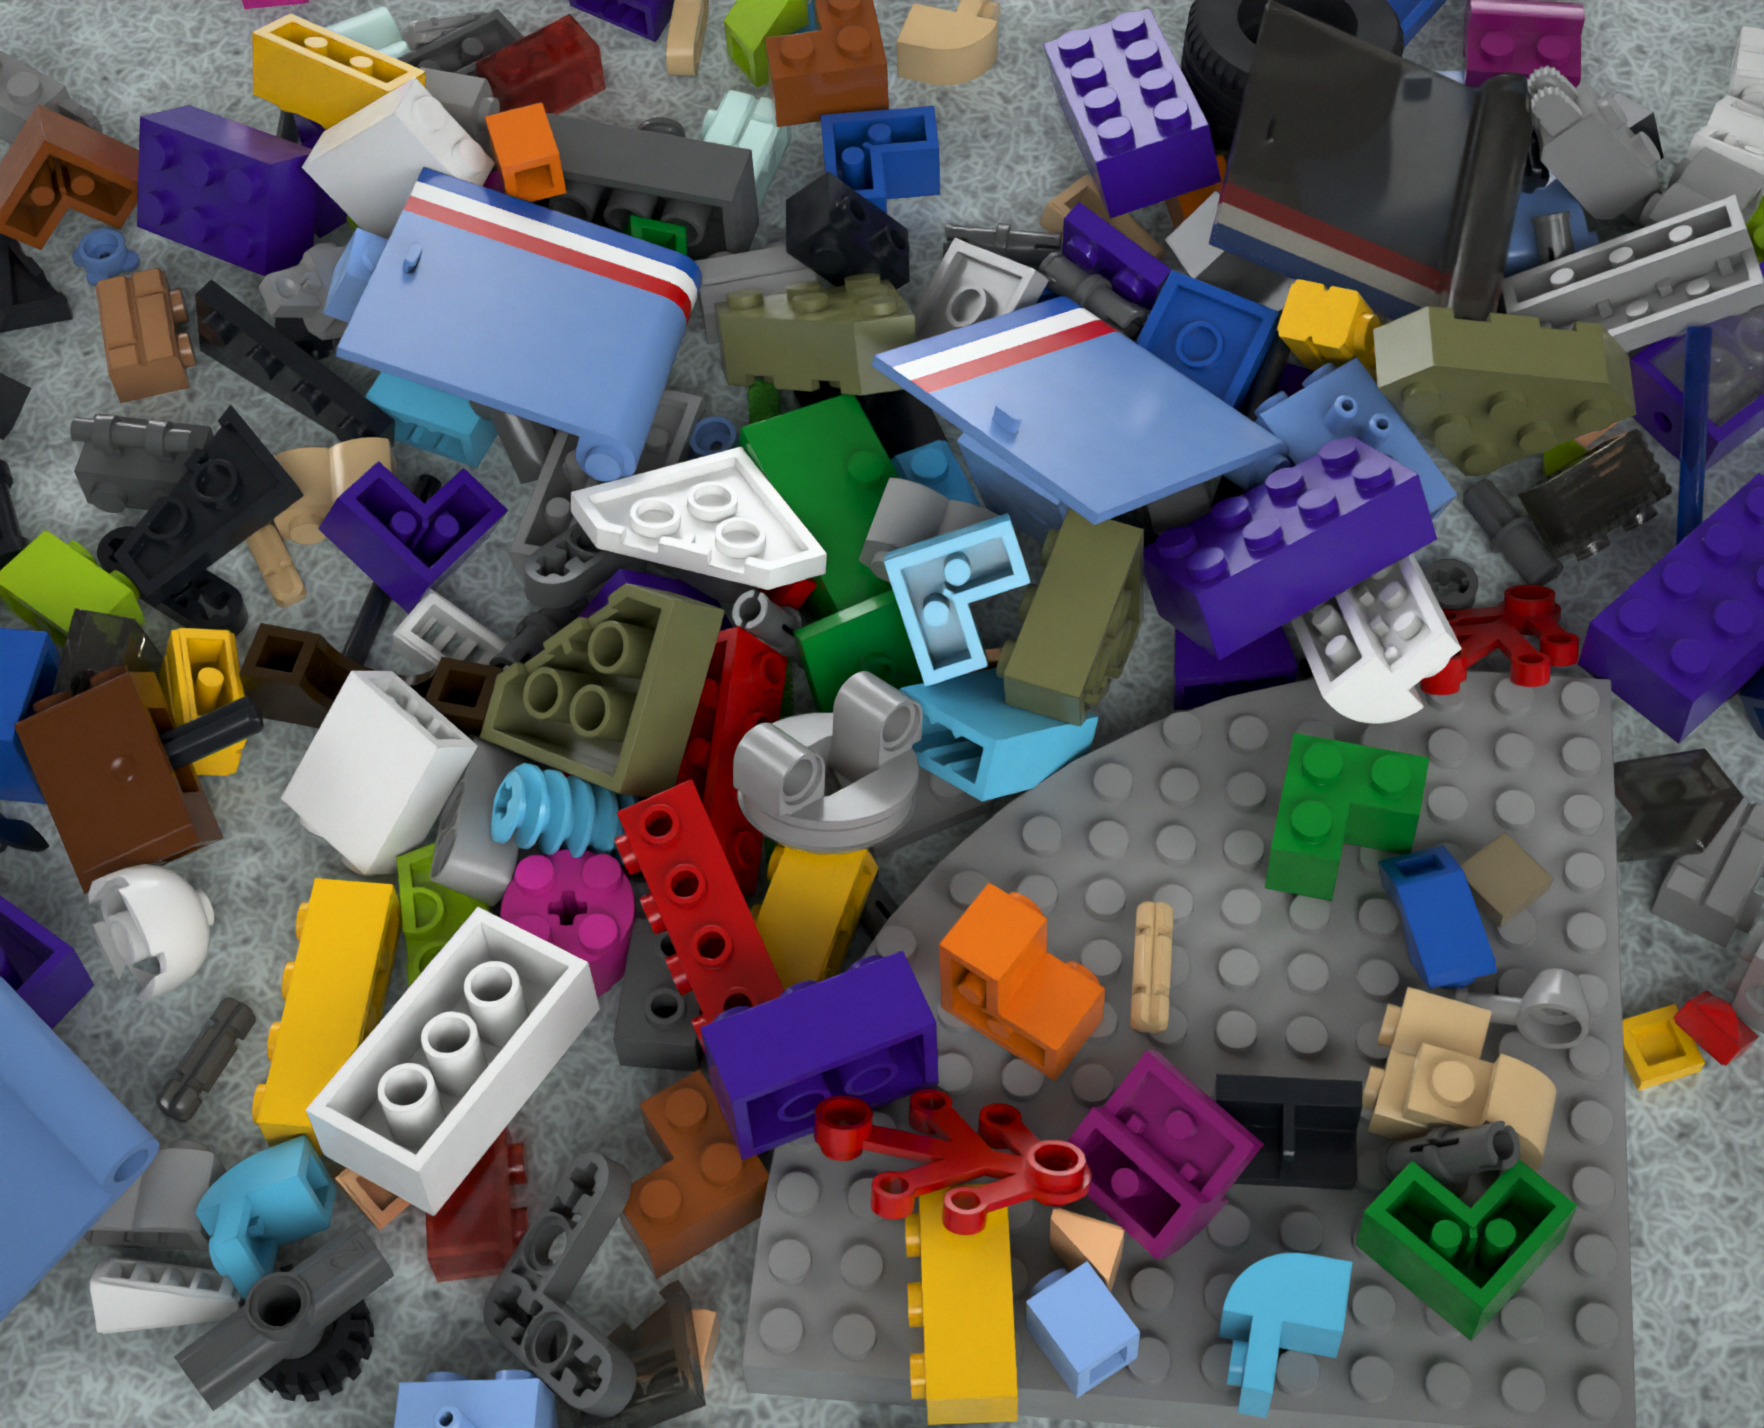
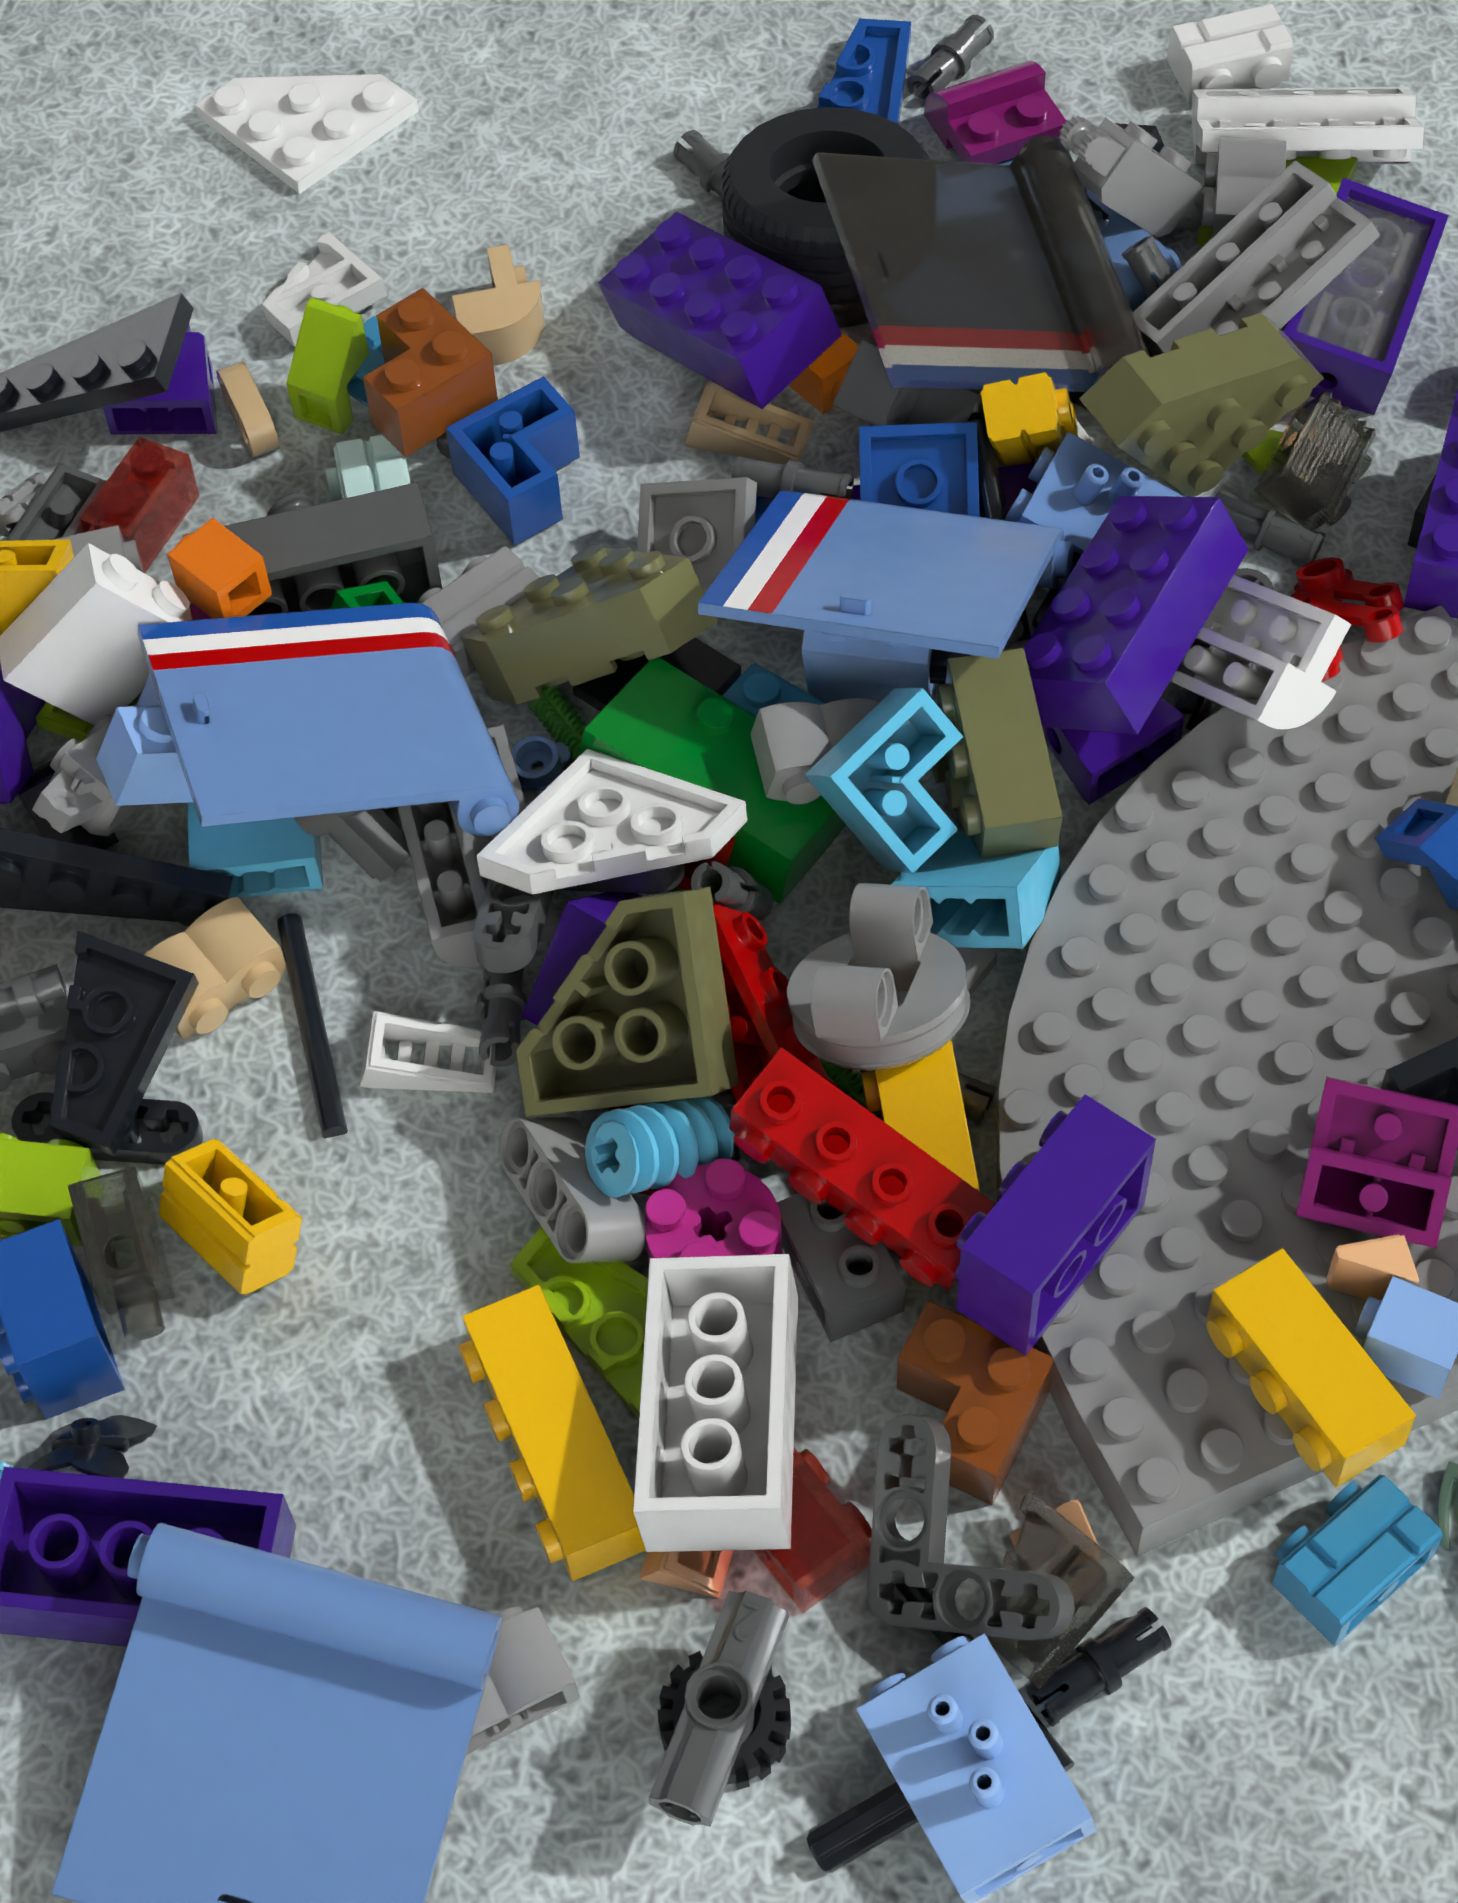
camera: 30 degrees left, 0 degrees up
reddish brown piece [14,665,264,894] -> none
white cylinder [88,864,214,1002] -> none
white slope [90,1257,244,1334] -> none
dark grey axle [156,997,256,1122] -> none
medium azure brick [195,1134,337,1300] -> none
dark brown arch [239,623,503,737] -> none
tan axle [246,520,307,608] -> none
white brick [281,671,478,877] -> none
dark purple brick [318,461,509,614] -> none
black brick [786,171,910,290] -> none
green plate [793,589,924,713] -> none
red plant [814,1089,1092,1235] -> none
orange brick [939,882,1105,1082] -> none
dark grey pin [943,223,1062,267] -> none
dark purple wing [1062,202,1171,311] -> none
tan axle [1130,901,1174,1034] -> none
green brick [1265,733,1429,901] -> none
clear blue bar [1676,326,1712,545] -> none

